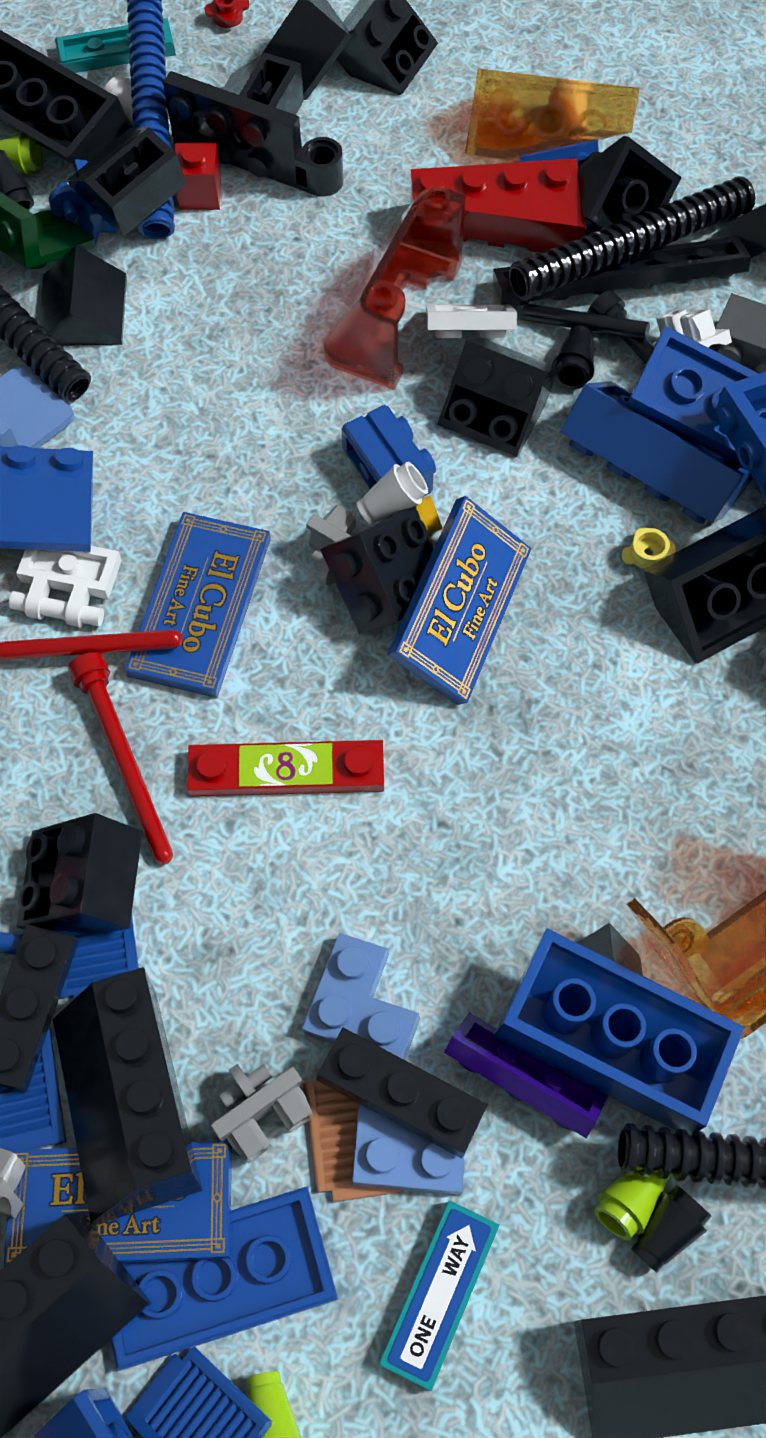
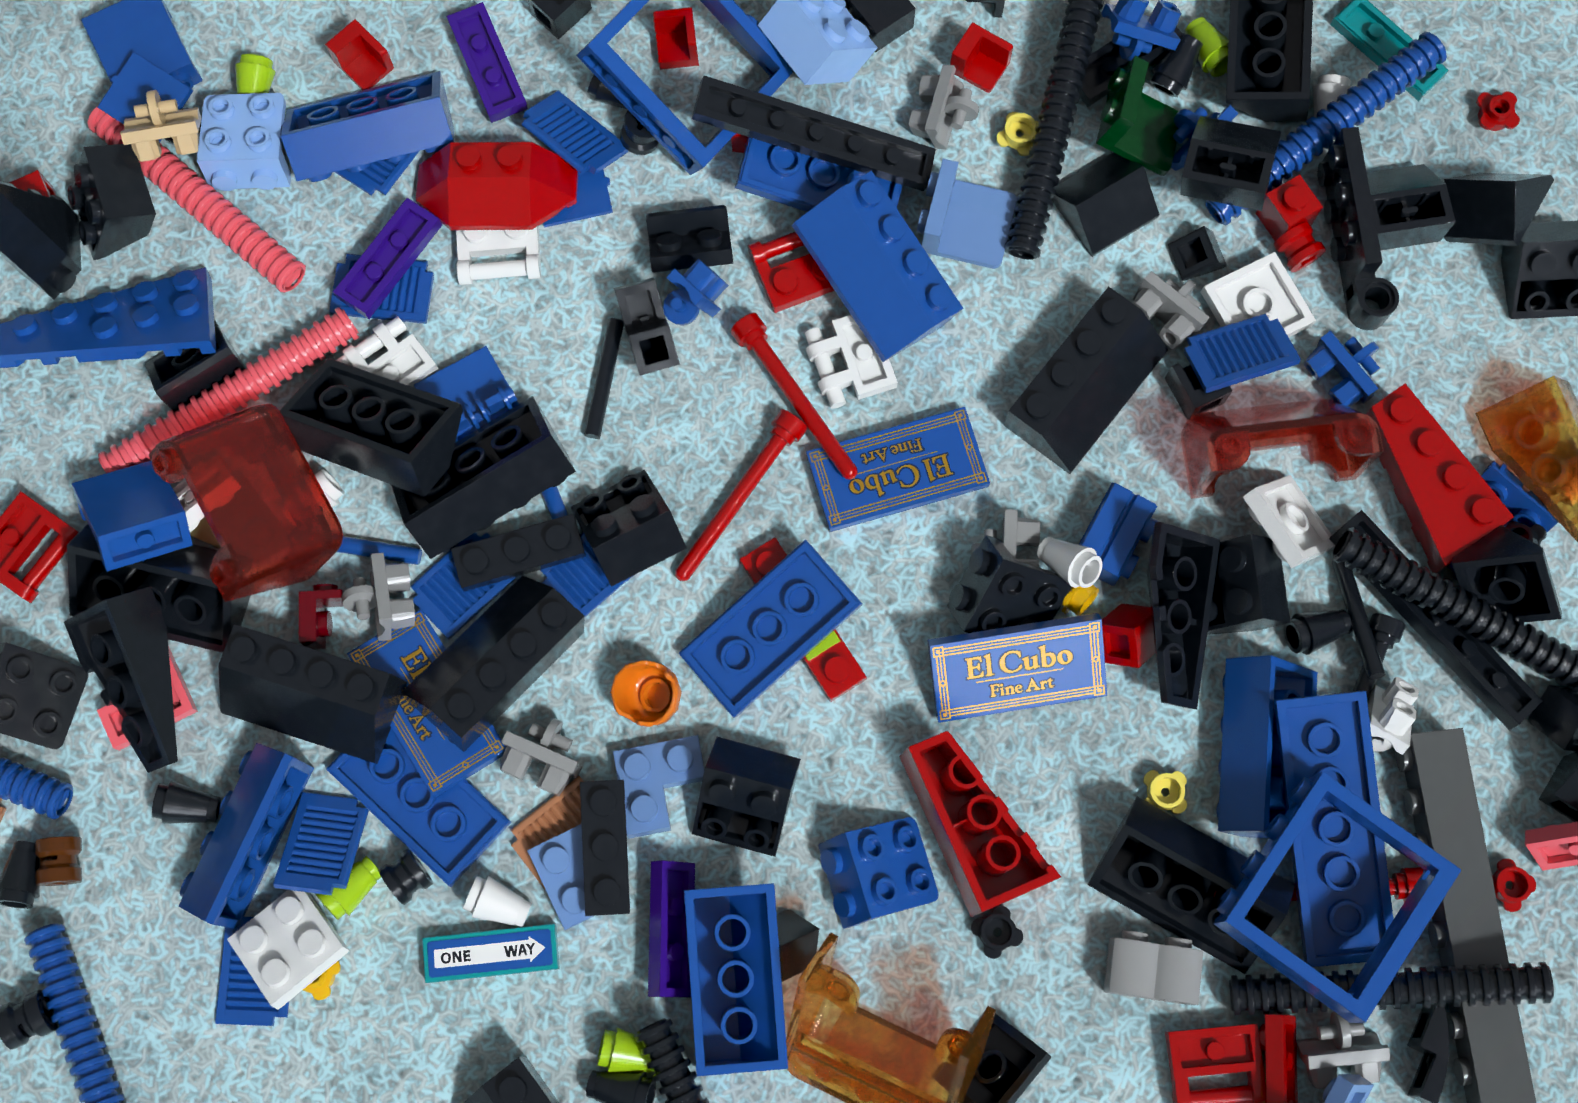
camera: 60 degrees right, 10 degrees up
none -> black wheel [378,849,433,905]
none -> white cone [463,876,532,927]
none -> orange hair [610,660,682,727]
none -> blue tile [679,539,863,718]
none -> black slope [692,737,801,857]
none -> blue bracket [818,817,939,929]
none -> red wedge [899,731,1061,917]
none -> black plate [971,906,1023,959]
none -> black slope [1004,286,1168,474]
none -> red panel [1102,604,1156,668]
none -> light grey hips [1133,271,1209,349]
none -> black wedge [1147,522,1220,710]
none -> black panel [1165,363,1232,420]
none -> black slope [1168,226,1227,281]
none -> blue window [1184,313,1301,393]
none -> white plate [1201,252,1316,337]
none -> red wheel [1273,222,1326,273]
none -> blue hips [1304,331,1380,410]

